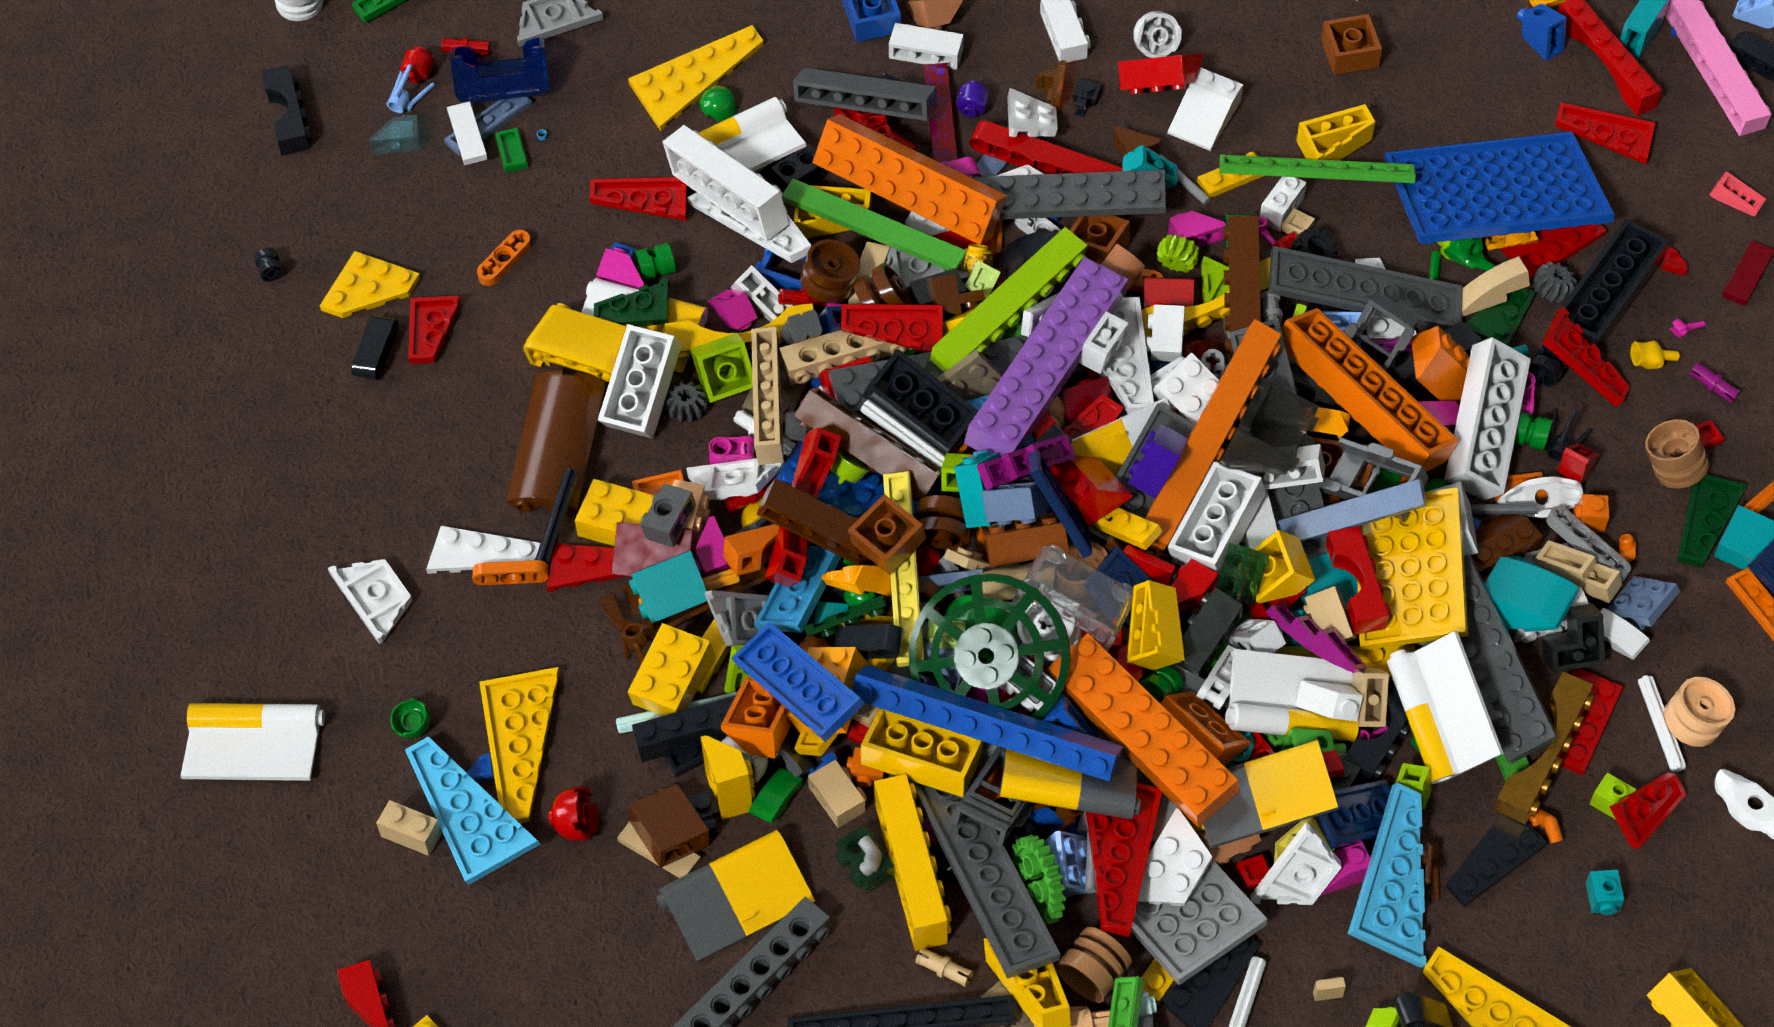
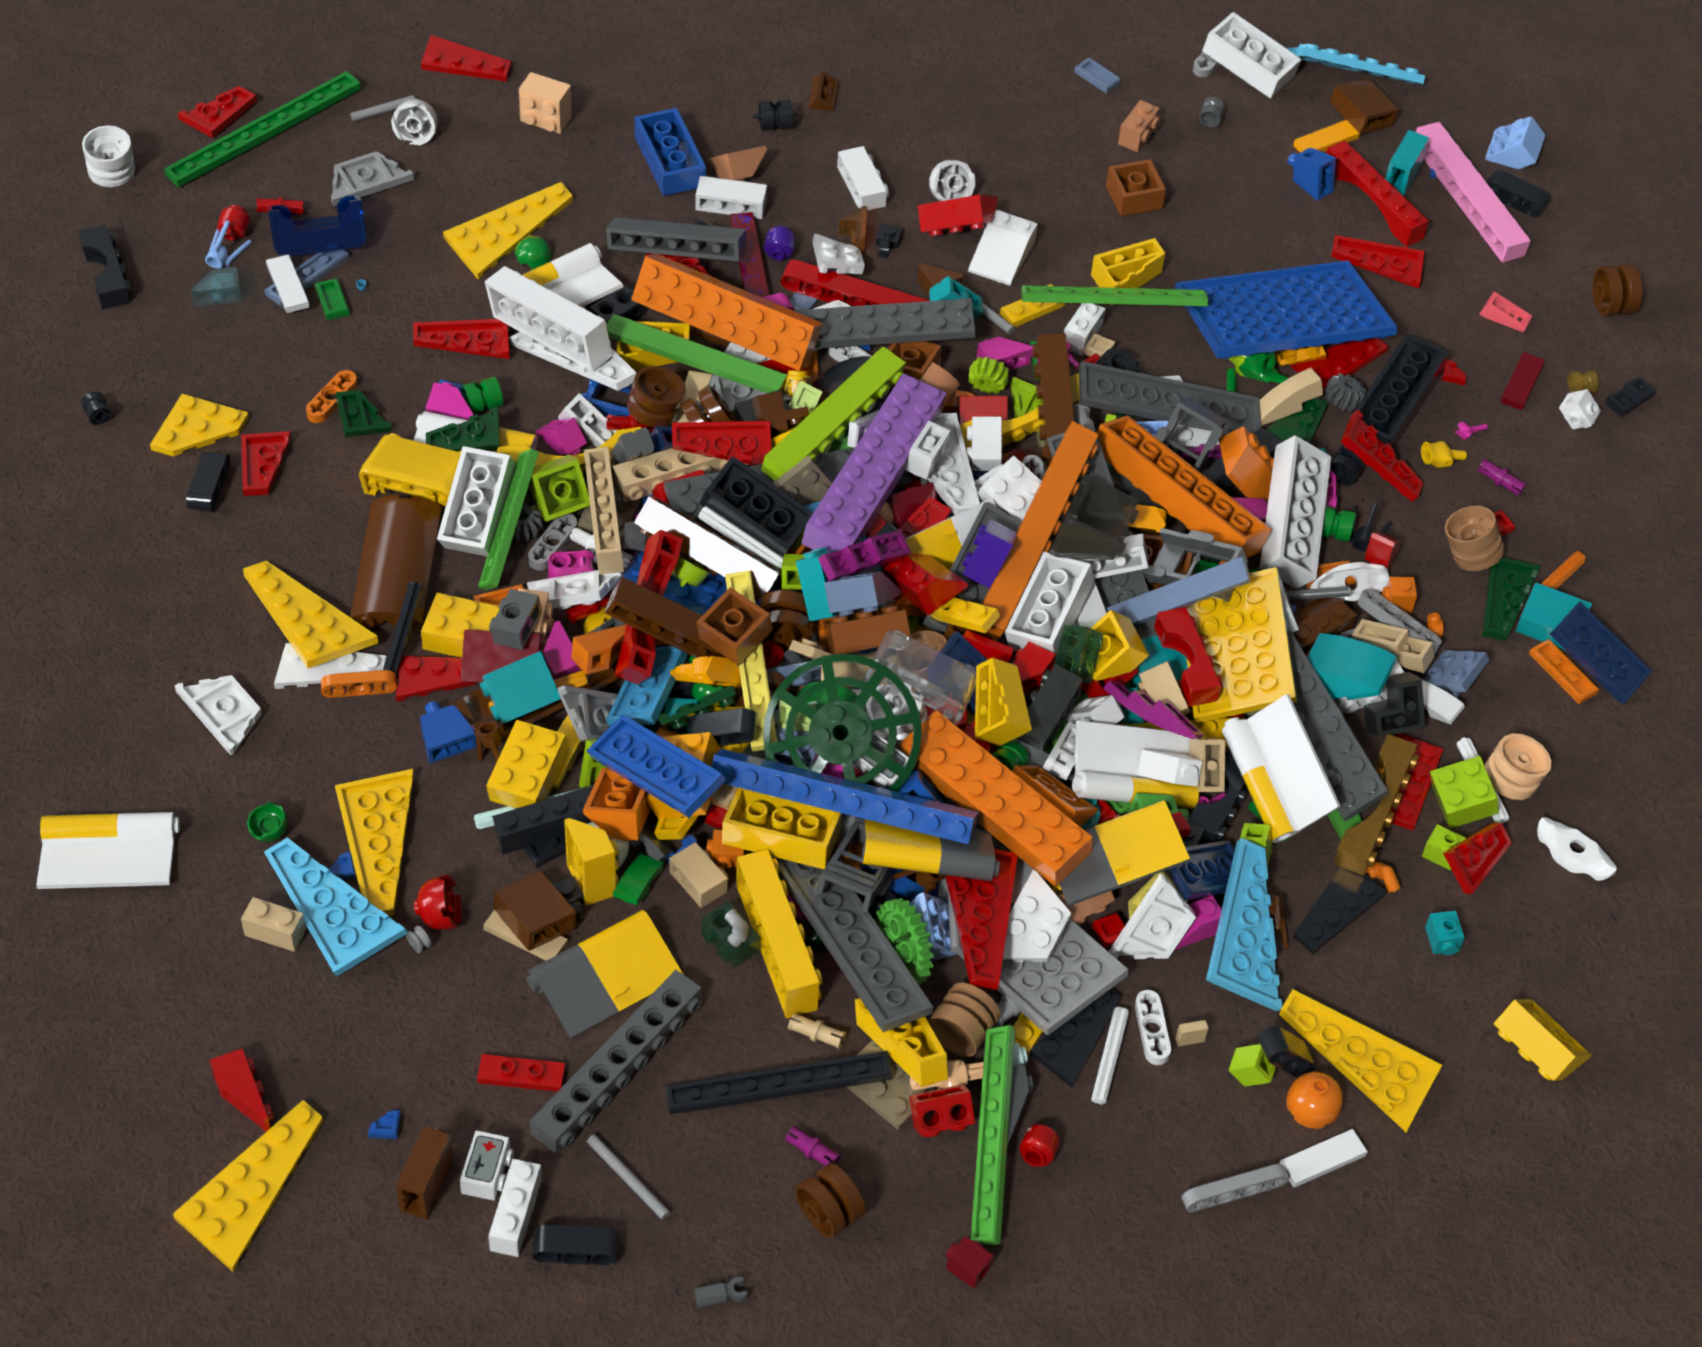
camera: 10 degrees left, 5 degrees down
dark blue tile [1029,449,1092,558] -> none
none -> yellow wing [243,561,378,669]
none -> dark green wing [335,390,391,437]
none -> light grey bush [406,925,431,954]
none -> blue torso [420,701,476,763]
none -> red plate [477,1054,565,1092]
none -> bright green tile [478,448,539,591]
none -> light grey beam [528,514,577,570]
none -> light grey bush [993,995,1021,1028]
none -> white beam [1135,990,1171,1065]
none -> lime brick [1430,756,1499,828]

